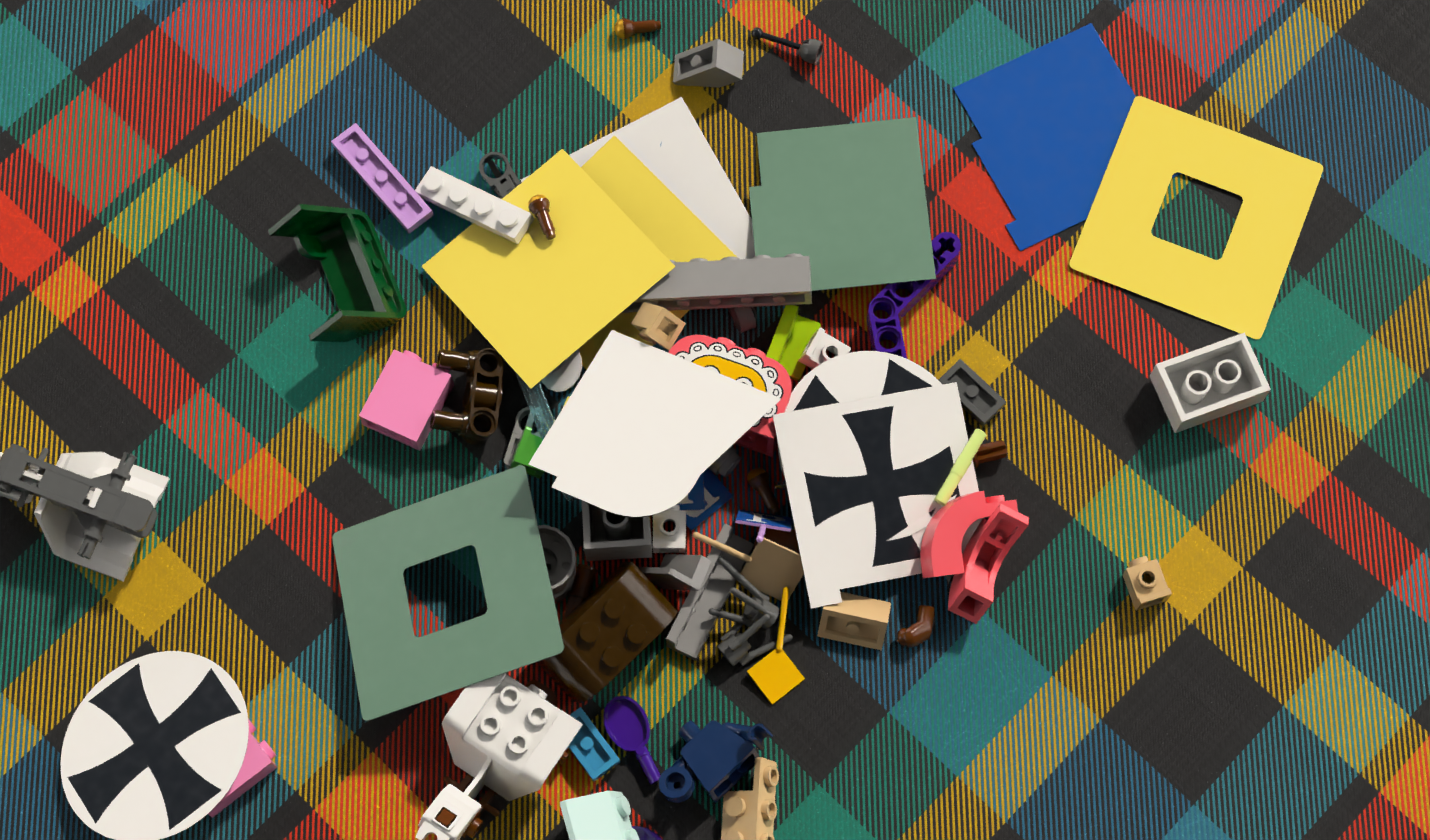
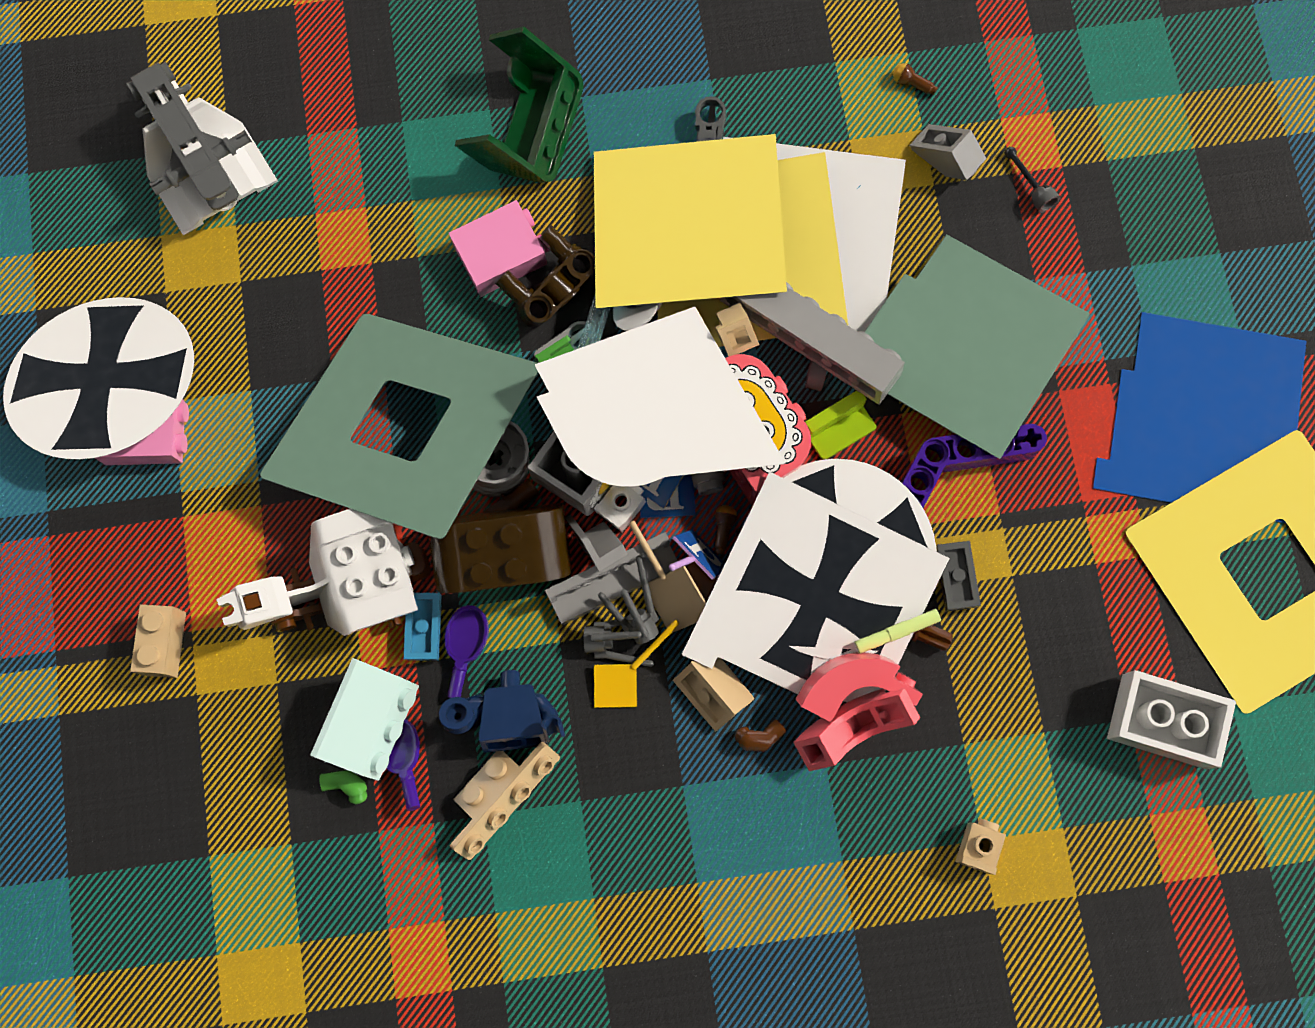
camera: 40 degrees right, 5 degrees up
lavender plate [331,123,433,234] -> none
white plate [415,166,534,244] -> none
reddish brown piece [528,194,556,240] -> none
white brick [798,327,851,369] -> none

